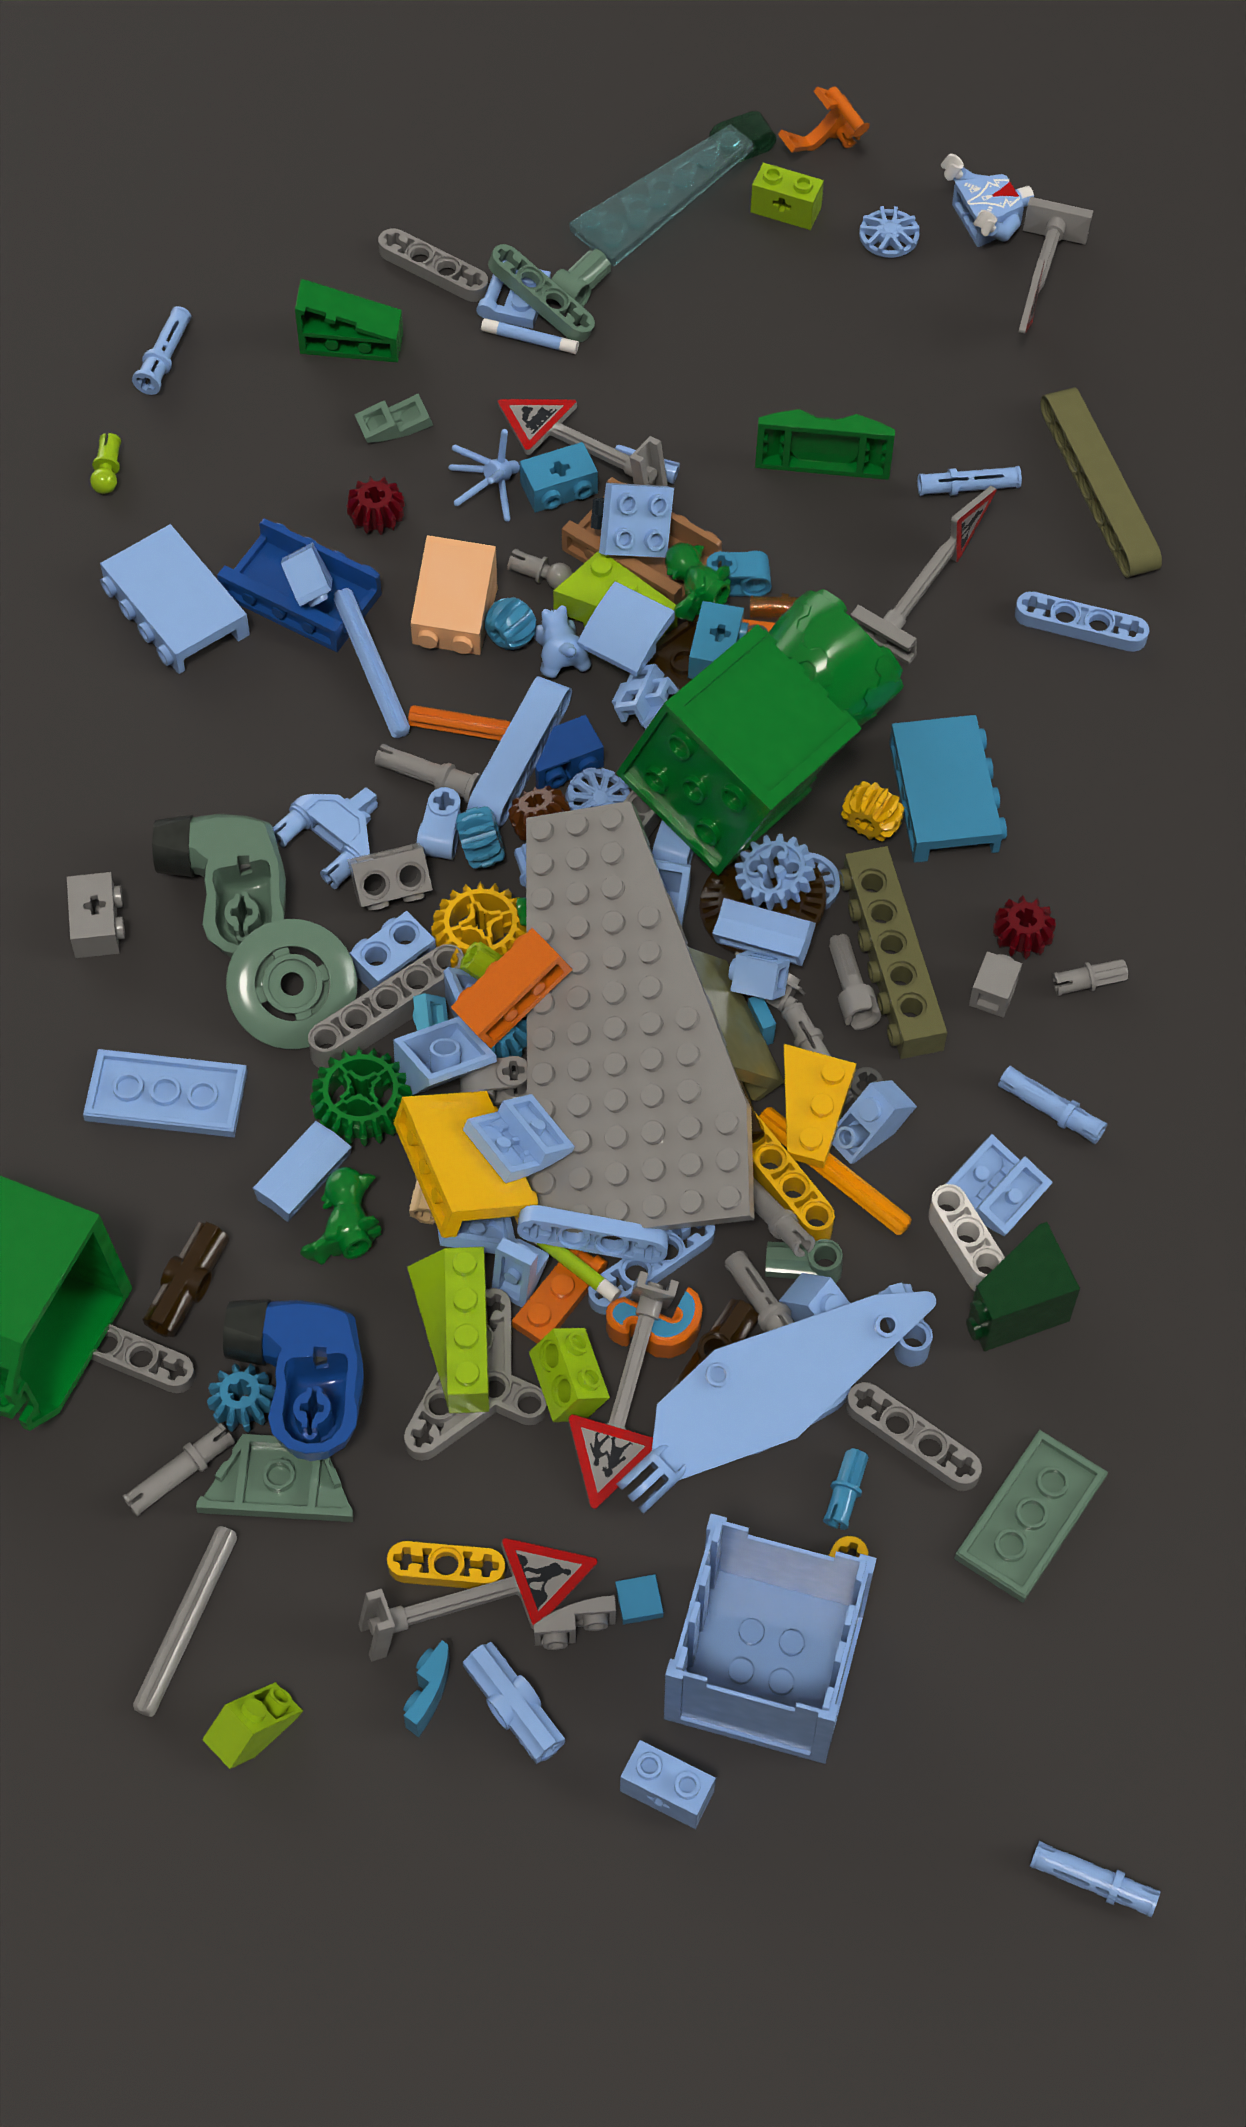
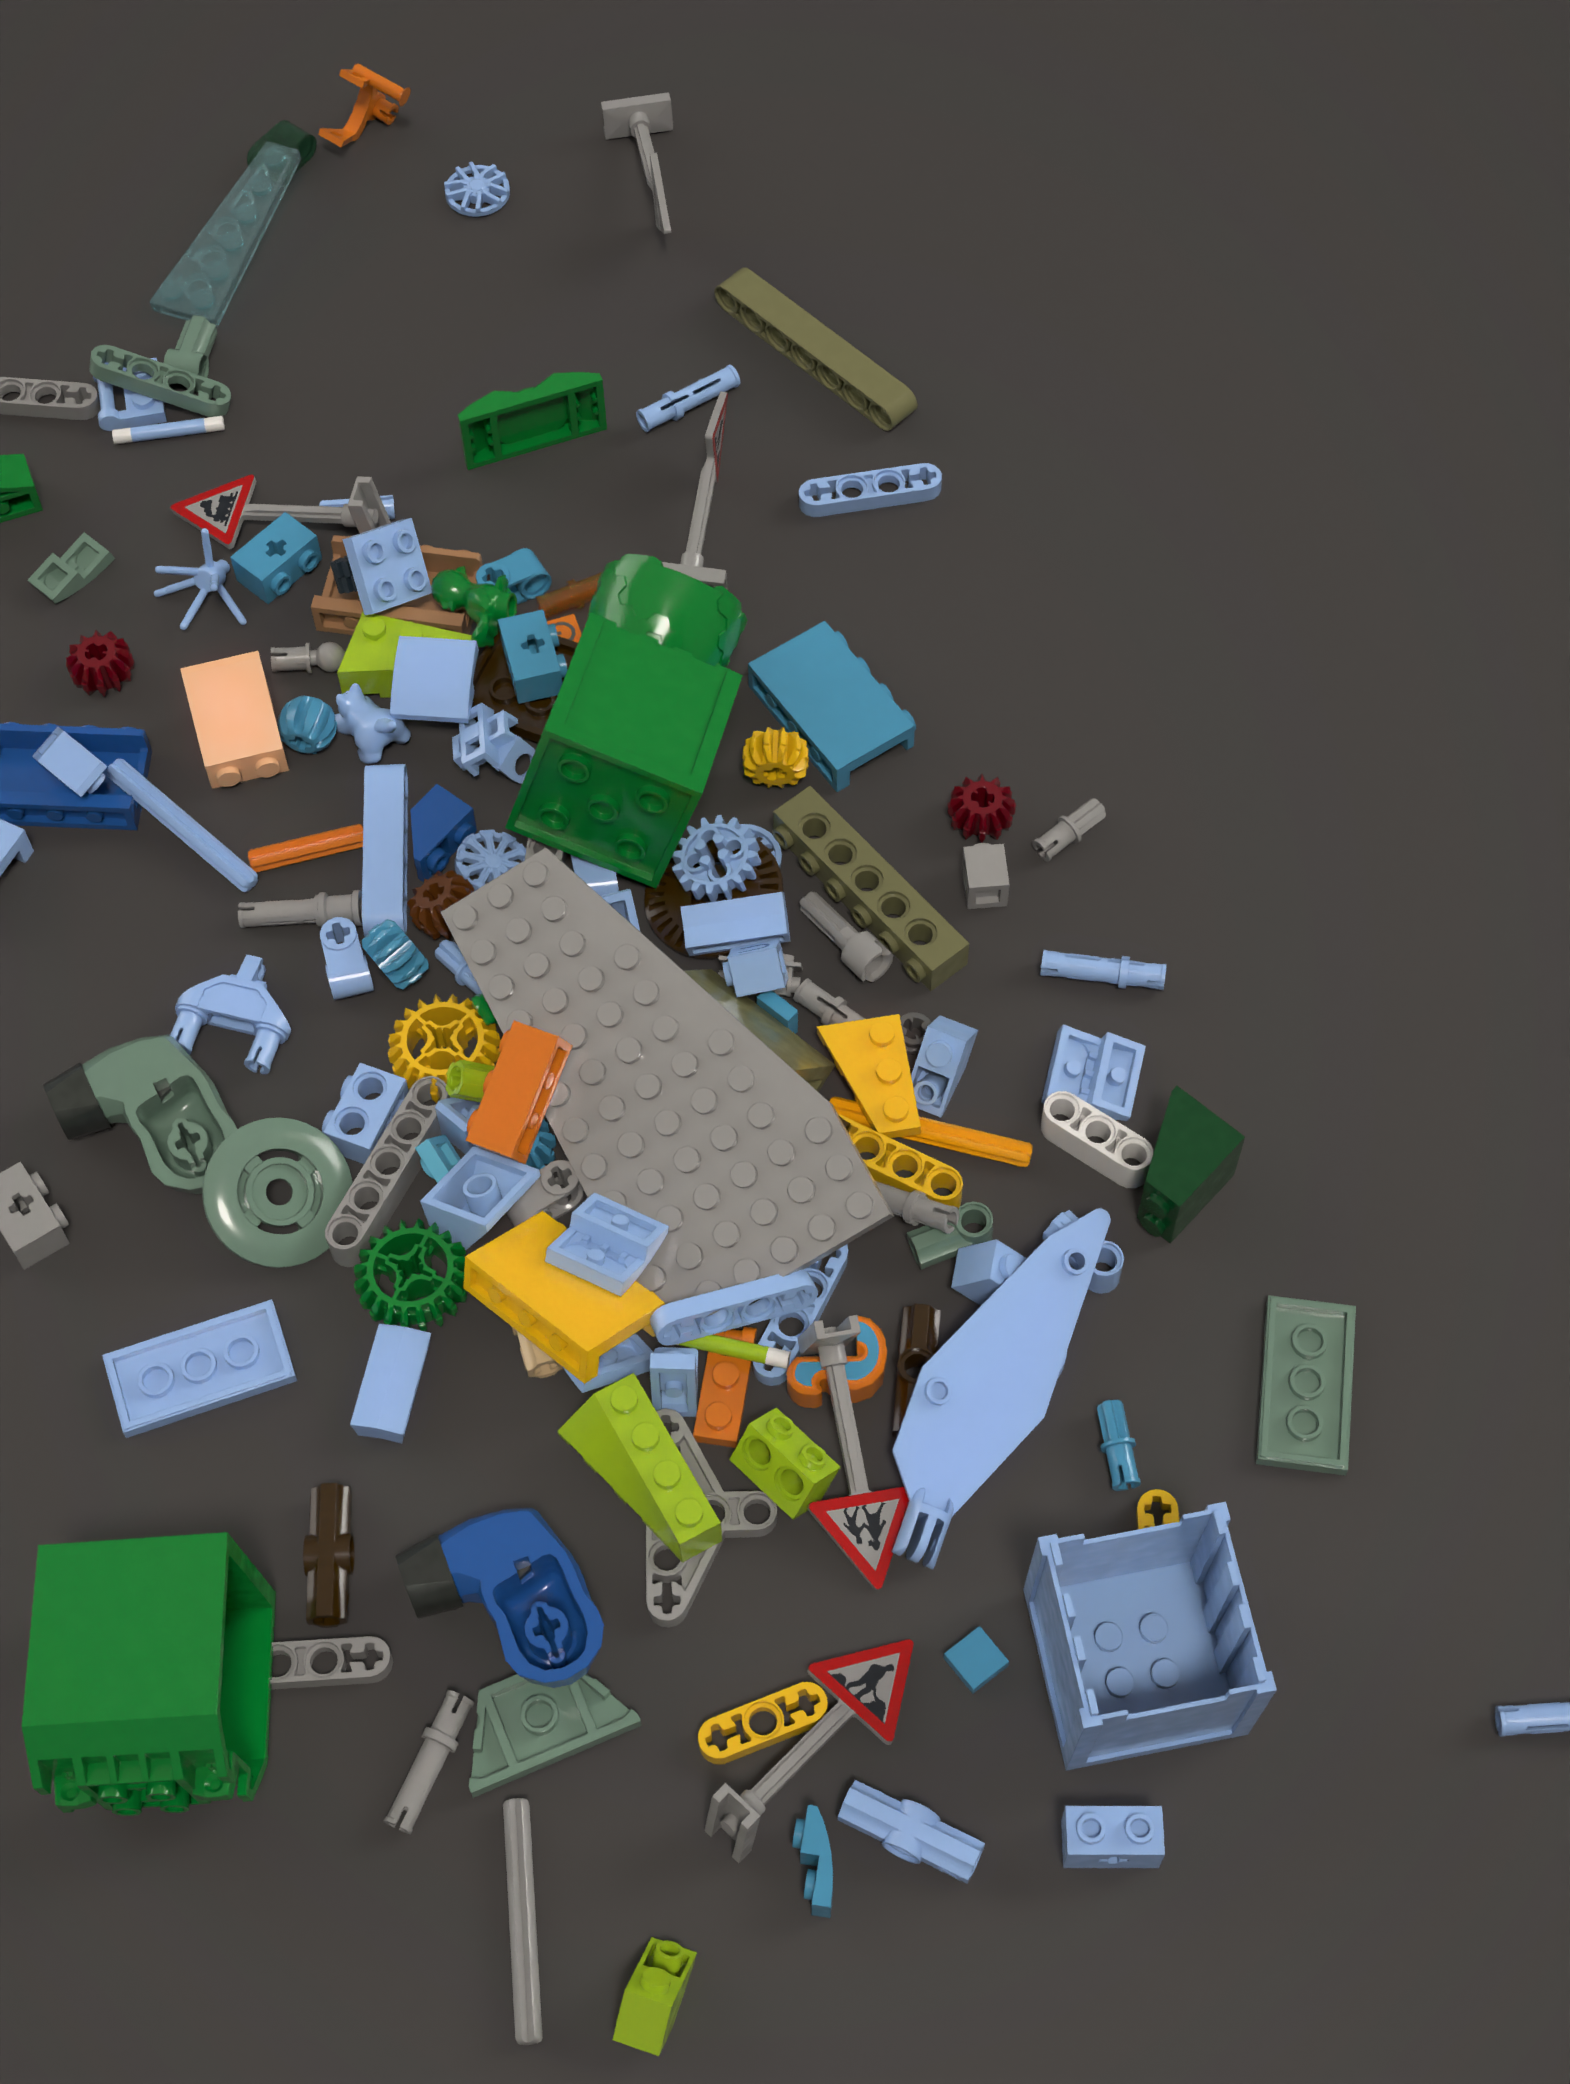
camera: 25 degrees left, 0 degrees up
dark azure gear [207,1363,275,1433] -> none
green animal [300,1167,382,1265] -> none
light grey brick [347,843,433,910] -> none
light grey slope [534,1595,616,1650] -> none
light grey pin [725,1251,794,1332] -> none
lime brick [750,163,824,230] -> none
light grey beam [846,1382,982,1491] -> none
light blue torso [941,154,1034,247] -> none

